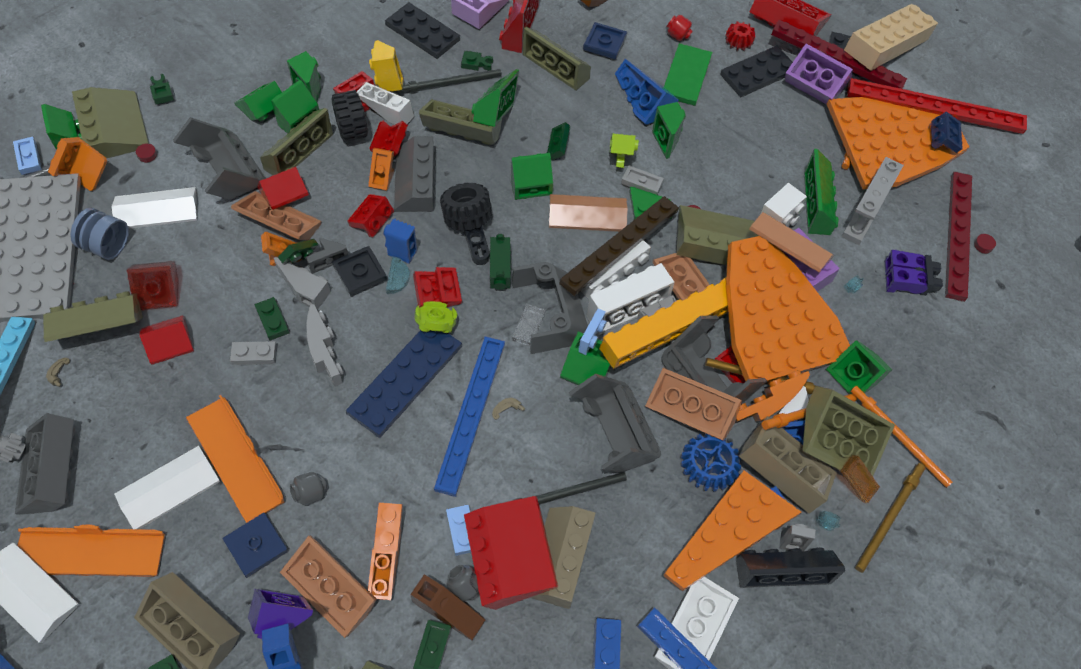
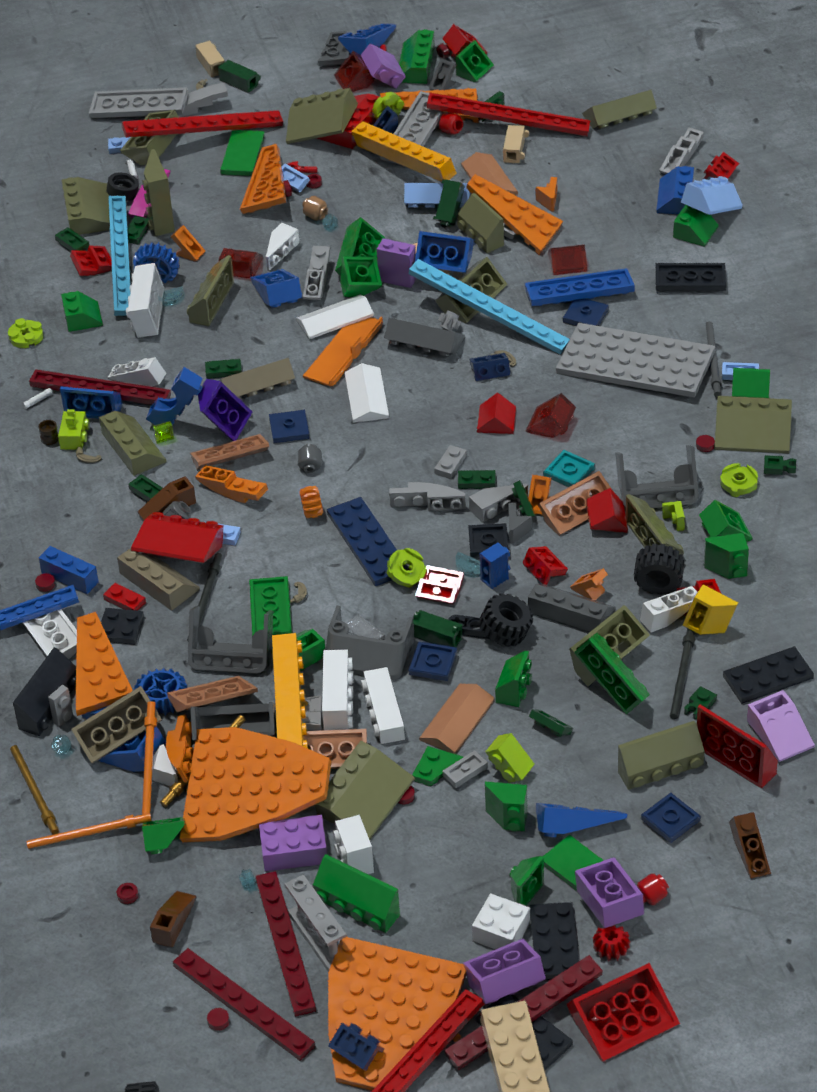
camera: 125 degrees right, 15 degrees down
olive slope [43,291,143,342] -> none
orange bracket [48,137,107,191] -> none
sand blue wheel [70,208,129,260] -> none
white slope [112,187,197,229] -> none
orange piece [186,395,284,523] -> none
green slope [271,80,319,133] -> none
red bracket [369,121,408,156] -> none
blue tile [434,336,505,497] -> none
dark brown plate [559,196,679,296] -> none
light blue plate [578,308,607,355] -> none
nougat slope [749,212,834,273] -> none
olive slope [803,386,895,485] -> none
clear orange tile [841,455,880,503] -> none
dark purple hips [884,250,943,296] -> none
none -> black plate [101,608,144,645]
none -> red plate [103,583,146,611]
none -> dark red tile [116,883,139,904]
none -> reddish brown slope [150,891,197,948]
none -> green tile [249,576,292,637]
none -> dark red plate [255,871,316,1017]
none -> orange gear [300,486,323,518]
none -> dark blue plate [409,642,457,681]
none -> dark blue bracket [469,353,510,381]
none -> white brick [472,893,530,950]
none -> green slope [509,856,544,906]
none -> teal tile [543,450,595,487]
none -> medium lavender brick [575,858,644,928]
none -> lime bracket [662,501,685,531]
none -> lime plate [720,463,758,497]

